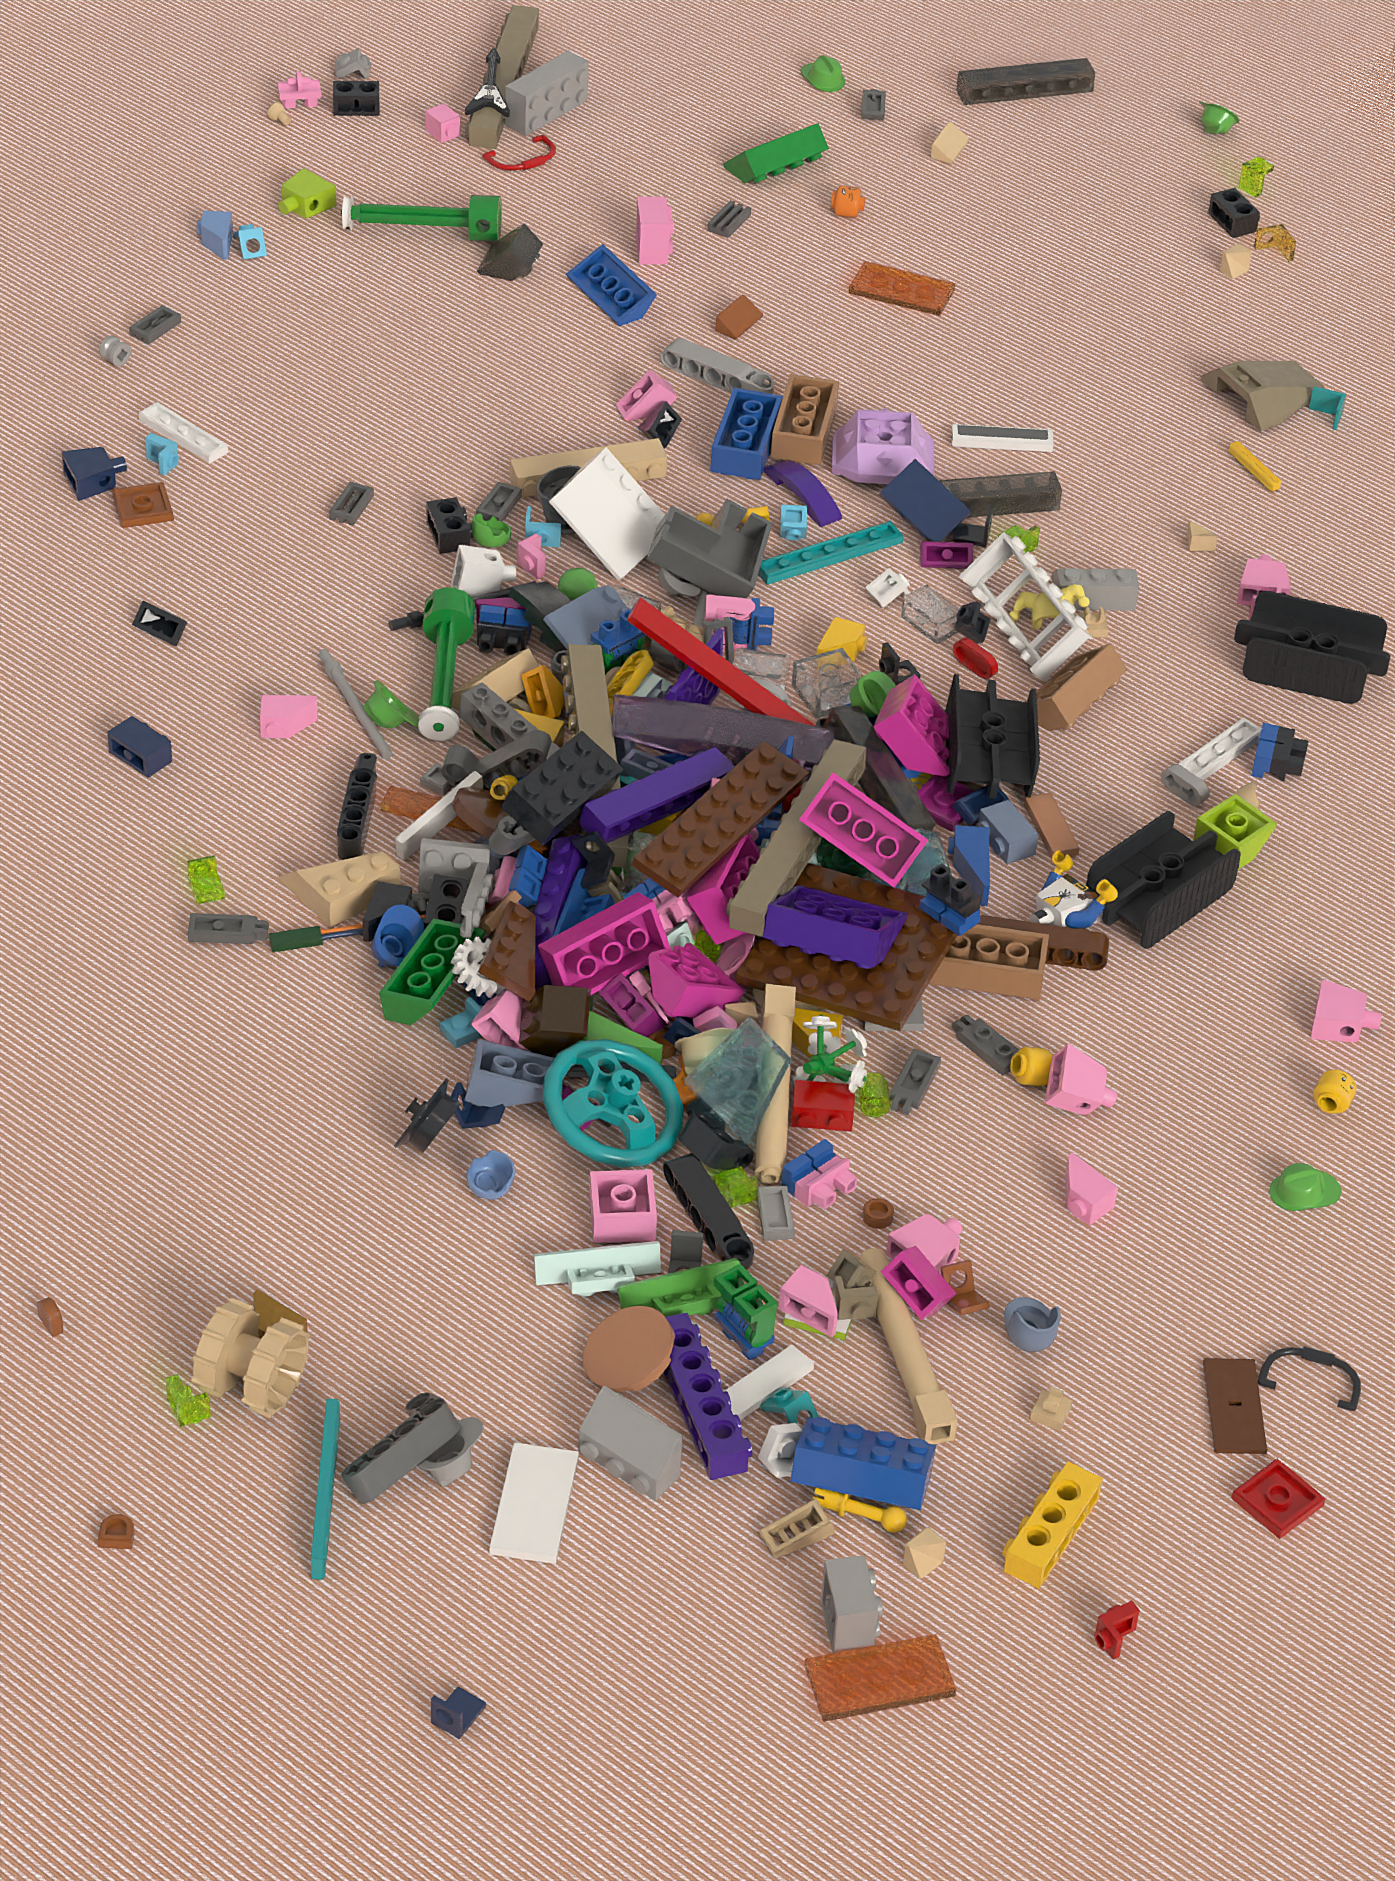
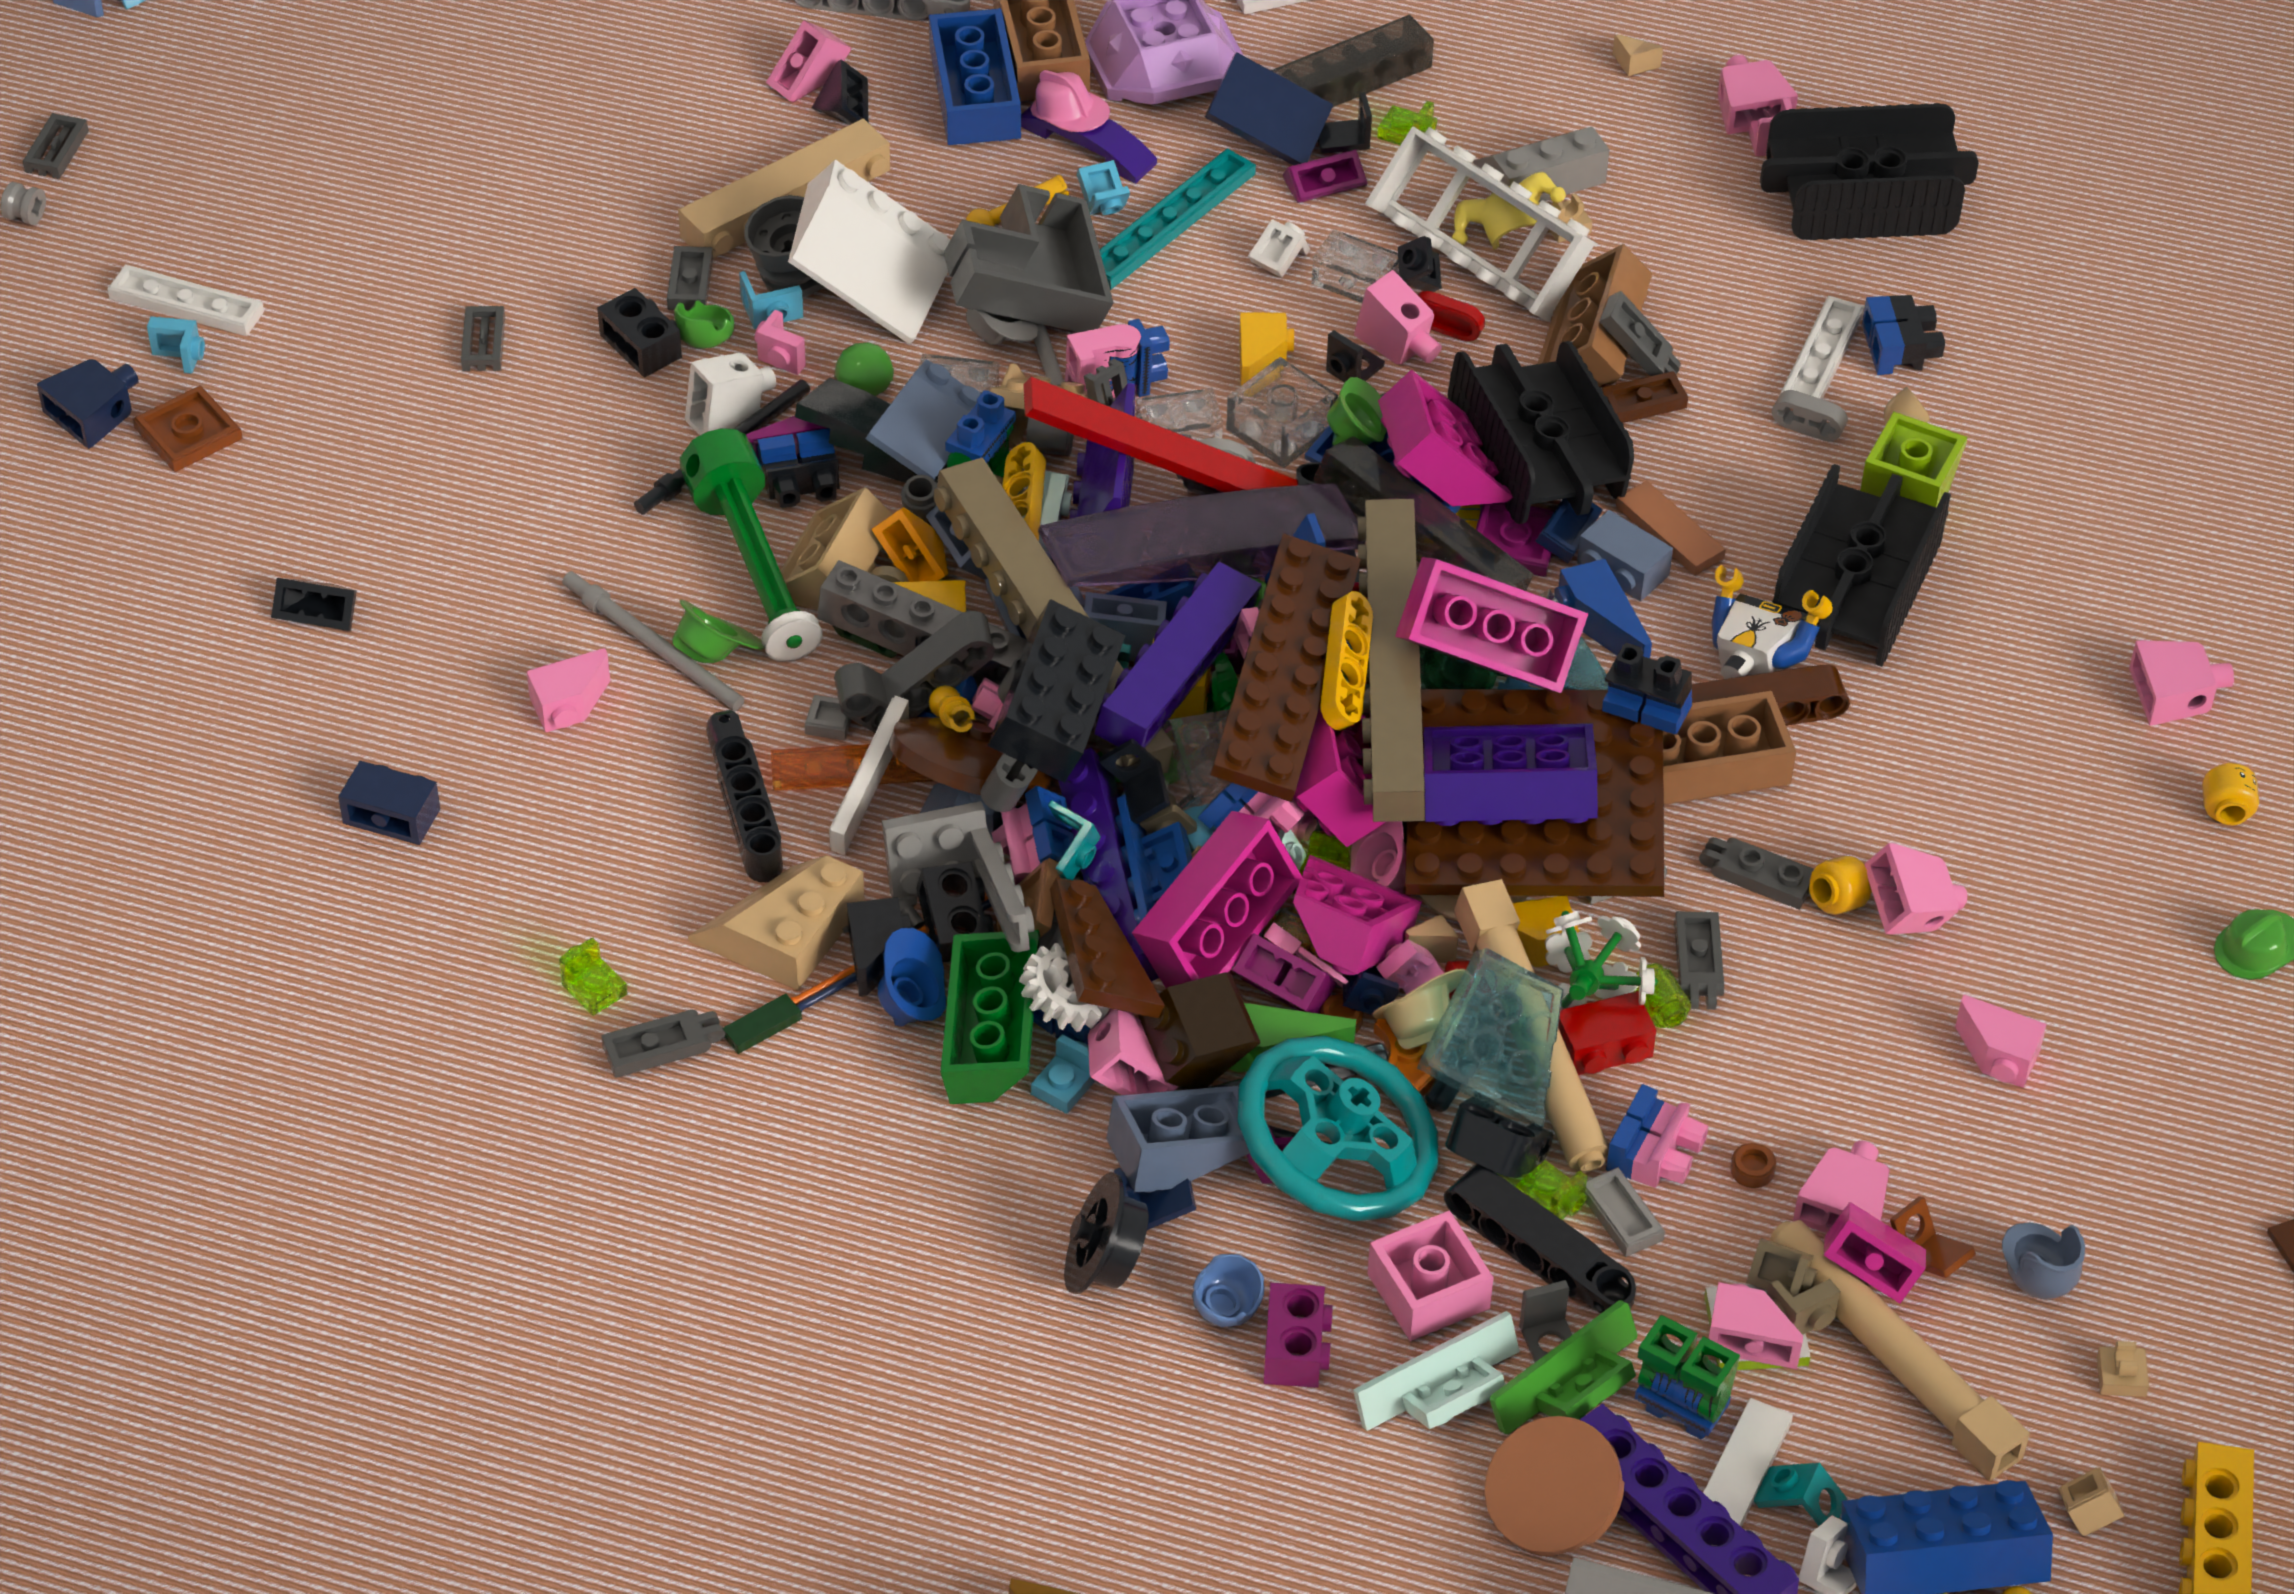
camera: 20 degrees left, 5 degrees up
none -> bright pink piece [1030,70,1110,132]
none -> teal bracket [1048,800,1101,880]
none -> magenta brick [1264,1282,1333,1388]
none -> yellow beam [1321,591,1373,731]
none -> bright pink torso [1354,270,1442,364]
none -> dark grey hinge [1599,291,1681,376]
none -> reddish brown hinge [1602,371,1688,423]
none -> tan slope [2058,1467,2125,1536]

